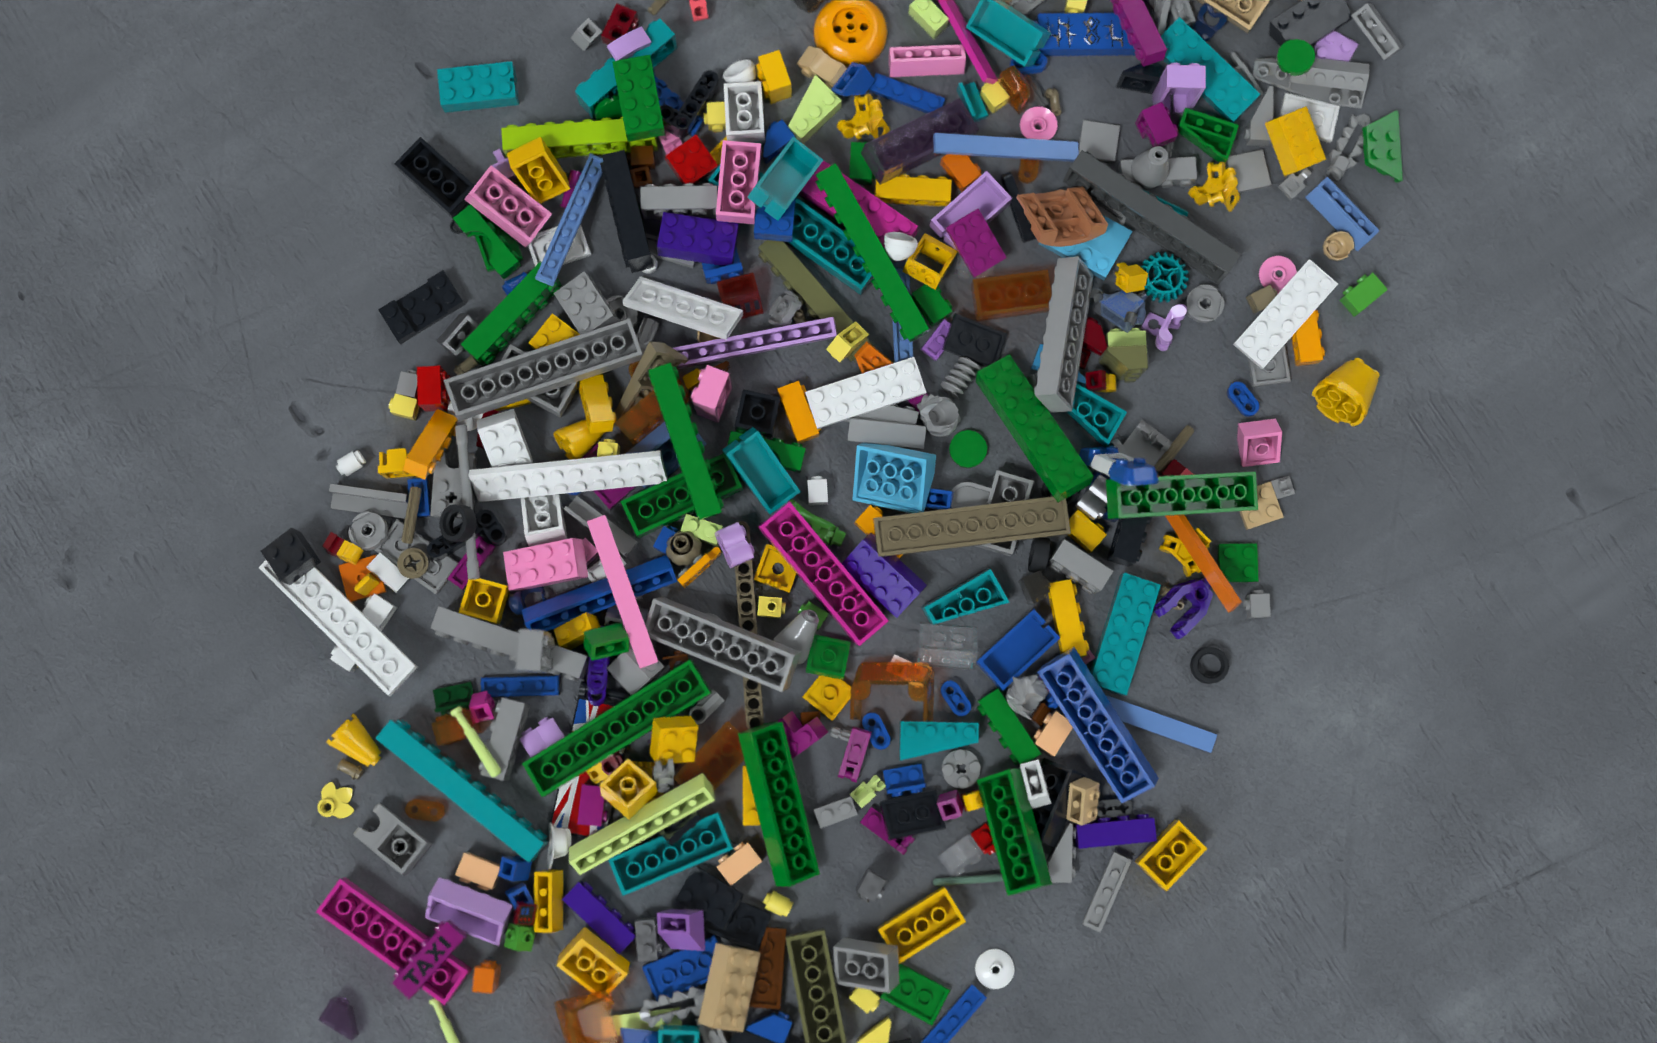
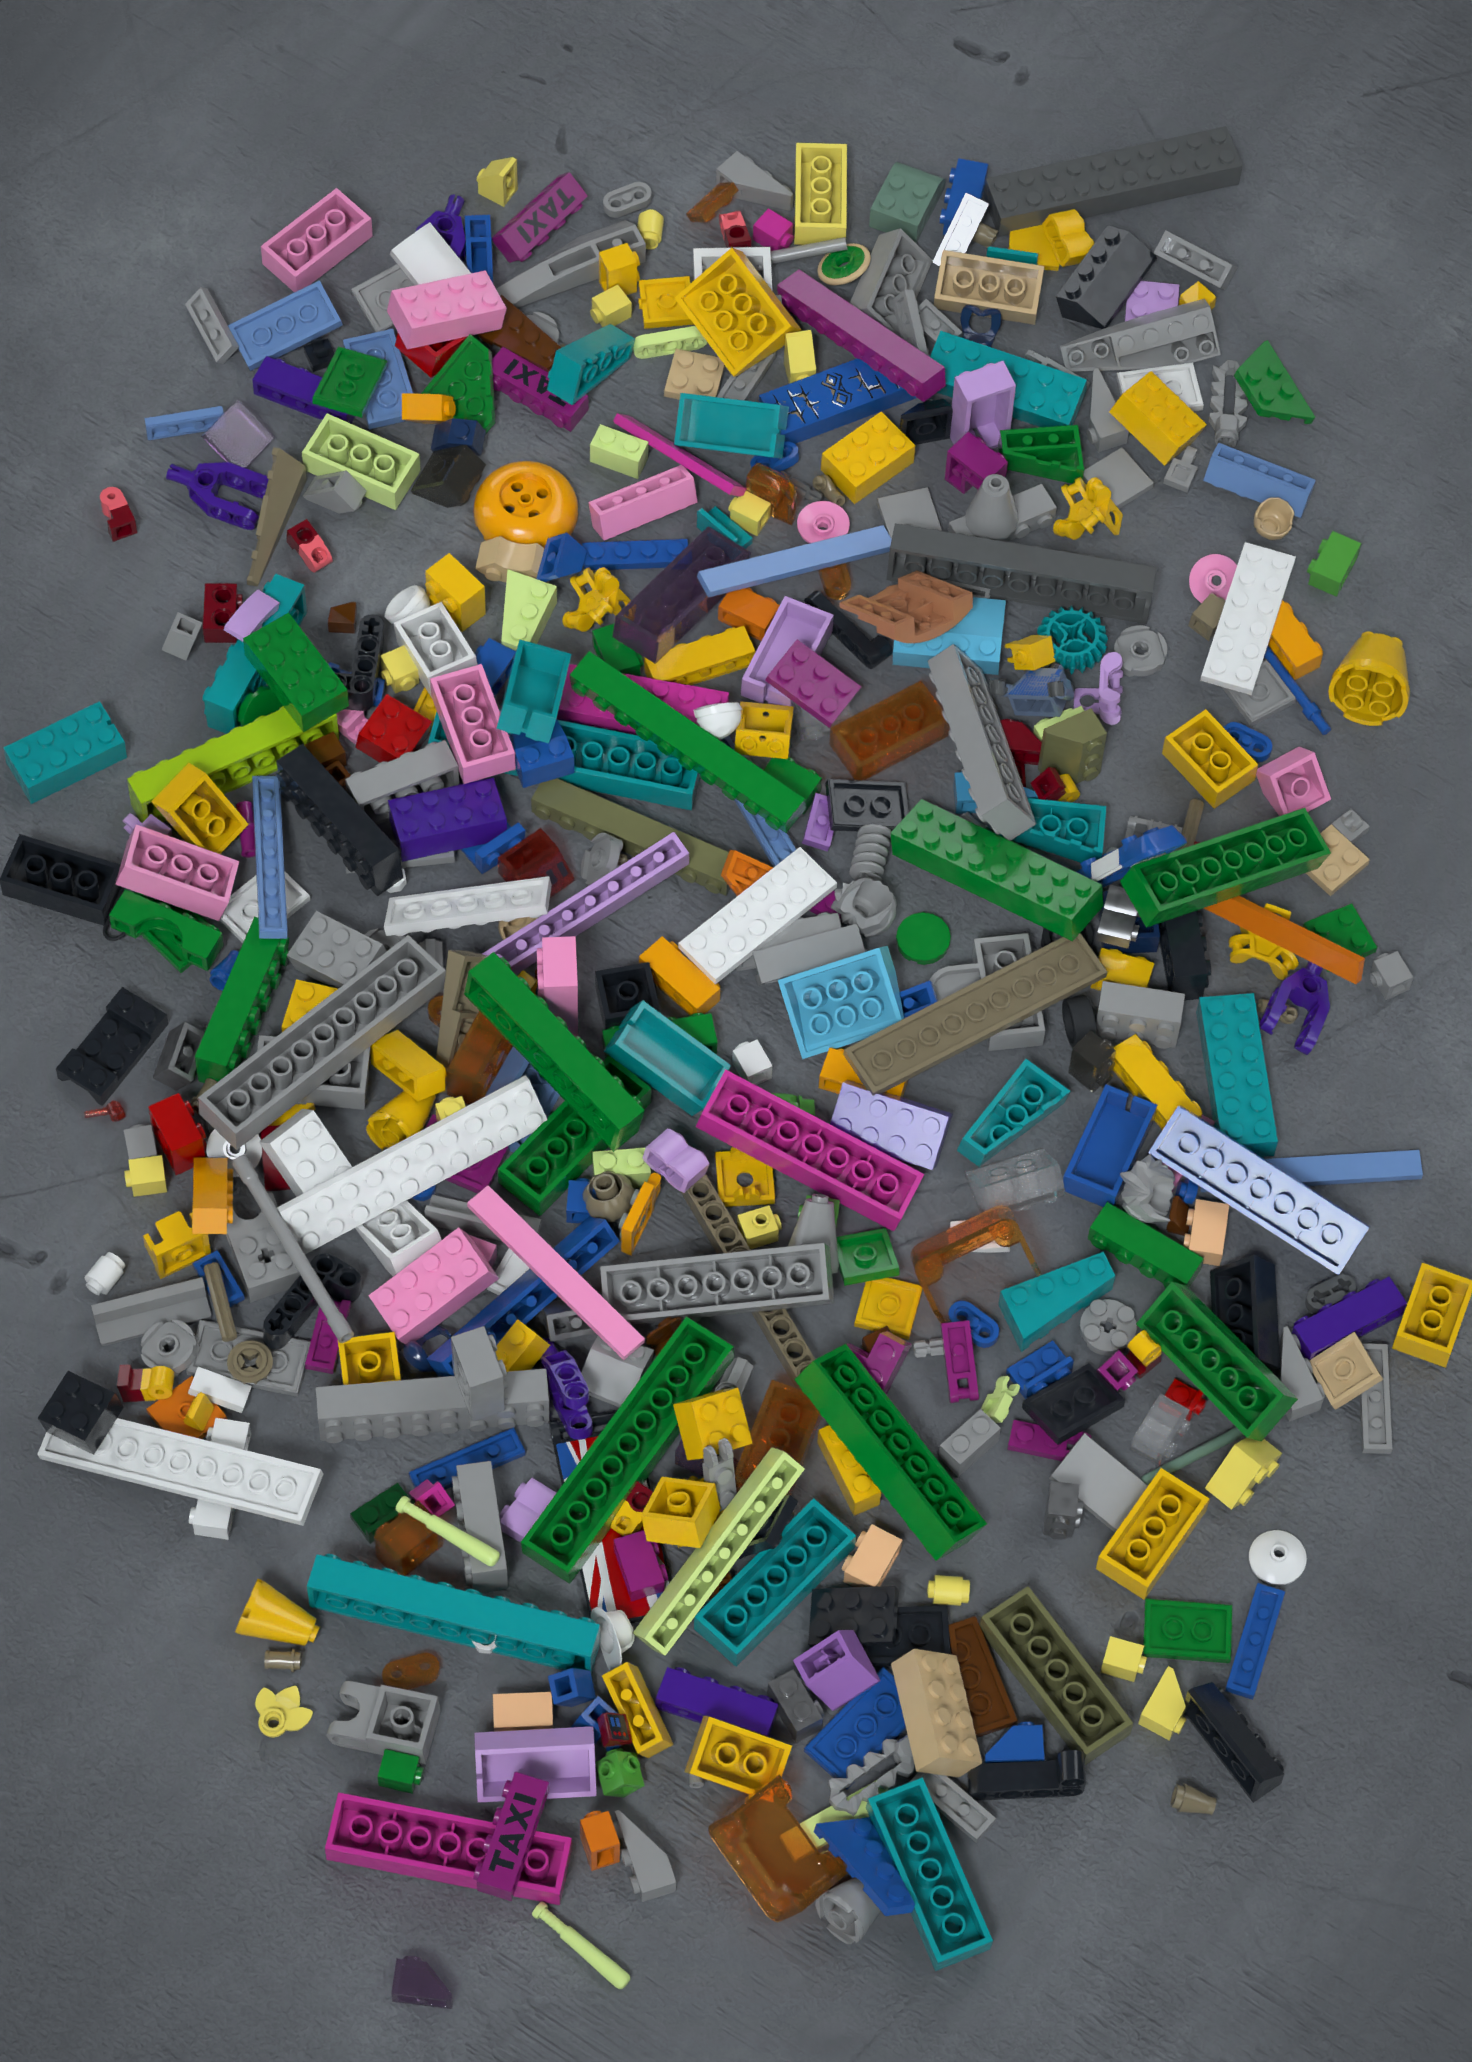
camera: 20 degrees left, 20 degrees down
black tyre [439,504,477,542] -> none
green brick [584,623,629,661] -> none
light yellow slope [826,321,869,362] -> none
light grey brick [833,938,899,993] -> none
blue plate [940,681,971,716] -> none
white brick [1020,759,1051,809] -> none
tan brick [1066,777,1100,826] -> none
black tyre [1190,647,1229,684] -> none
green tile [1276,39,1316,76] -> none
none -> clear red hand [84,1101,126,1122]
none -> reddish brown slope [328,602,357,634]
none -> green brick [377,1749,424,1794]
none -> light grey slope [613,1810,676,1902]
none -> yellow brick [821,411,915,504]
none -> light grey tile [1049,1433,1148,1533]
none -> yellow brick [1162,709,1258,809]
none -> yellow slope [1178,281,1216,310]
none -> light yellow brick [1205,1437,1282,1510]
none -> blue bar [1264,646,1331,735]
none -> tan plate [1309,1332,1384,1410]

